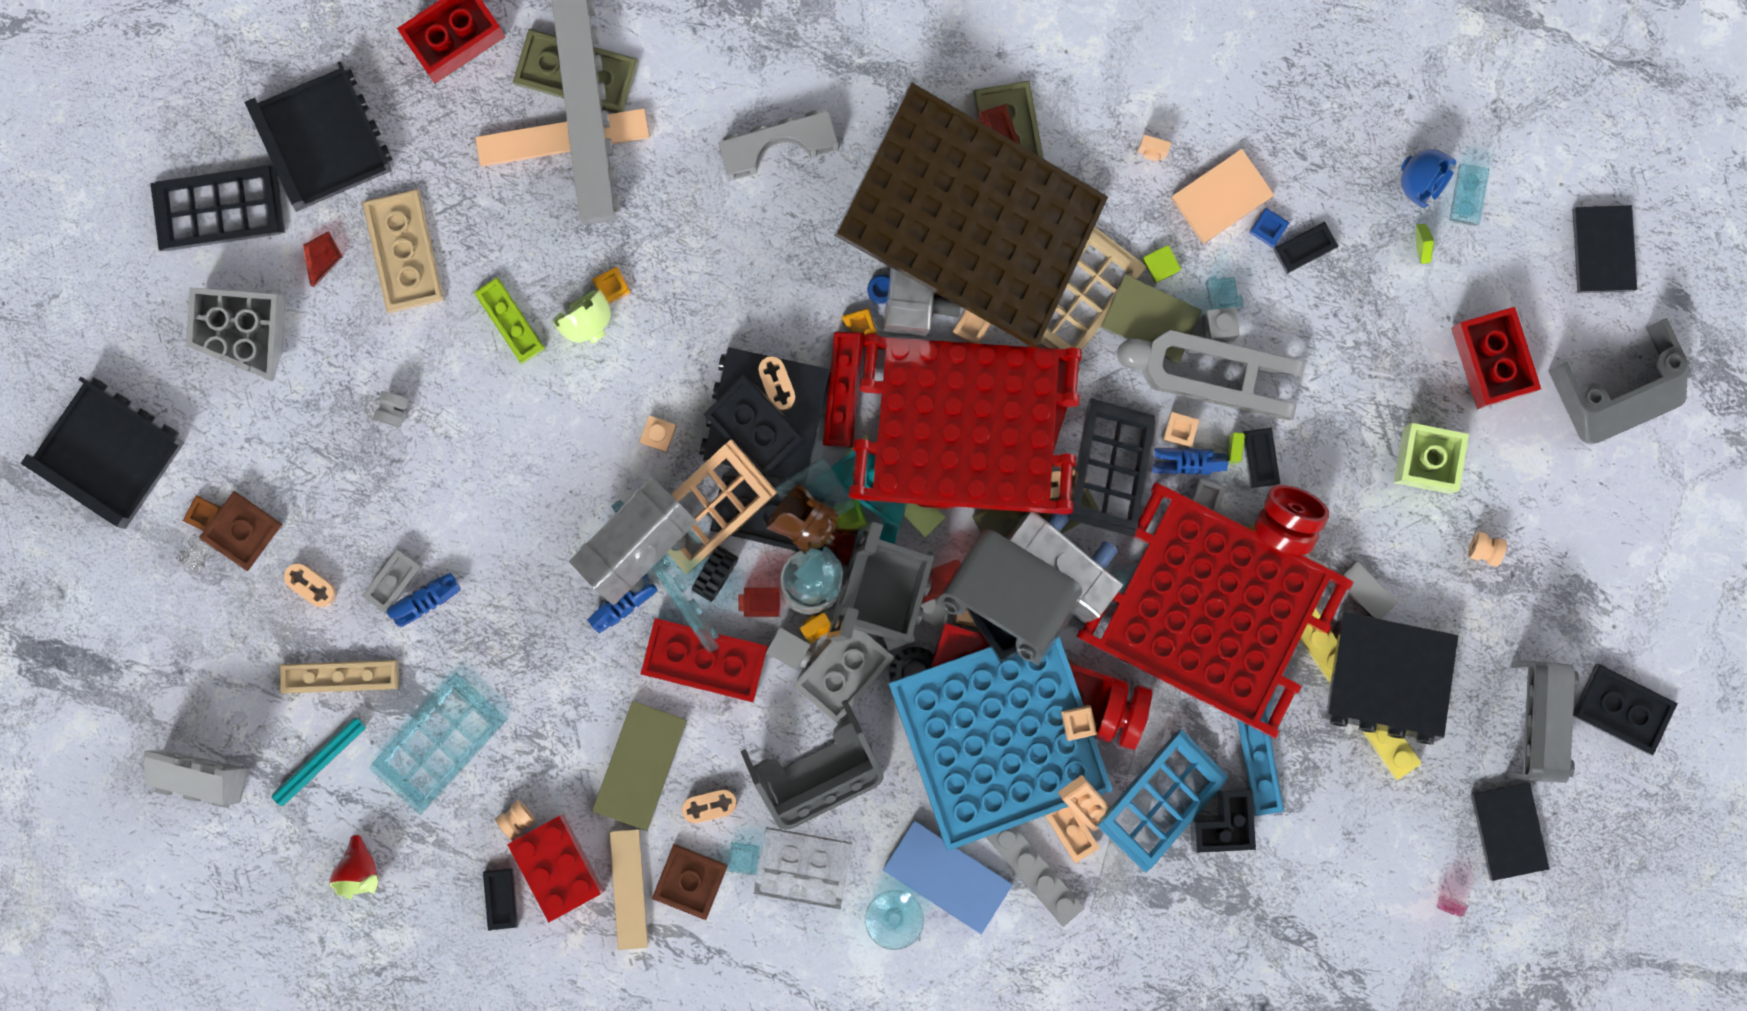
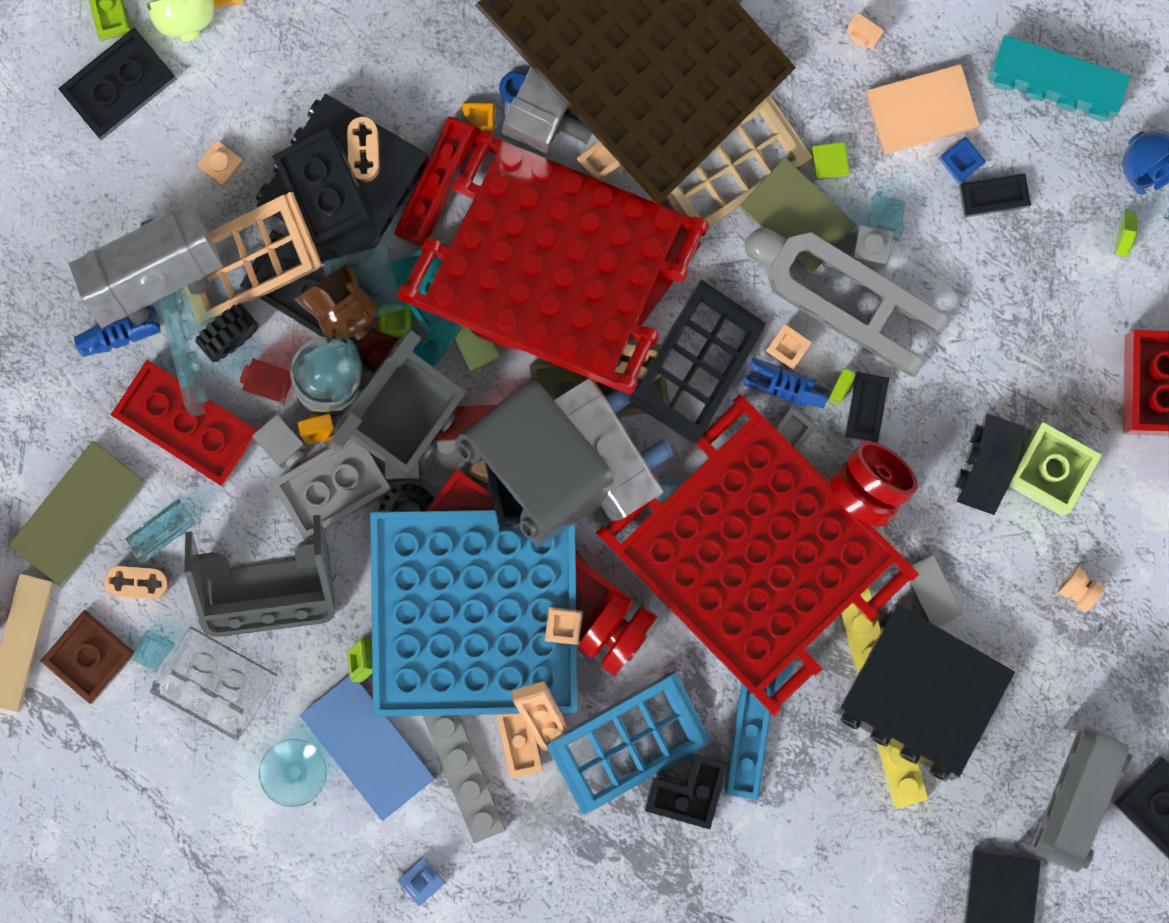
camera: 25 degrees right, 0 degrees up
none -> black tile [58,27,177,141]
none -> clear light blue plate [125,498,196,564]
none -> lime tile [347,638,373,683]
none -> medium blue tile [397,857,446,906]
none -> black brick [954,413,1025,515]
none -> teal brick [987,35,1131,122]

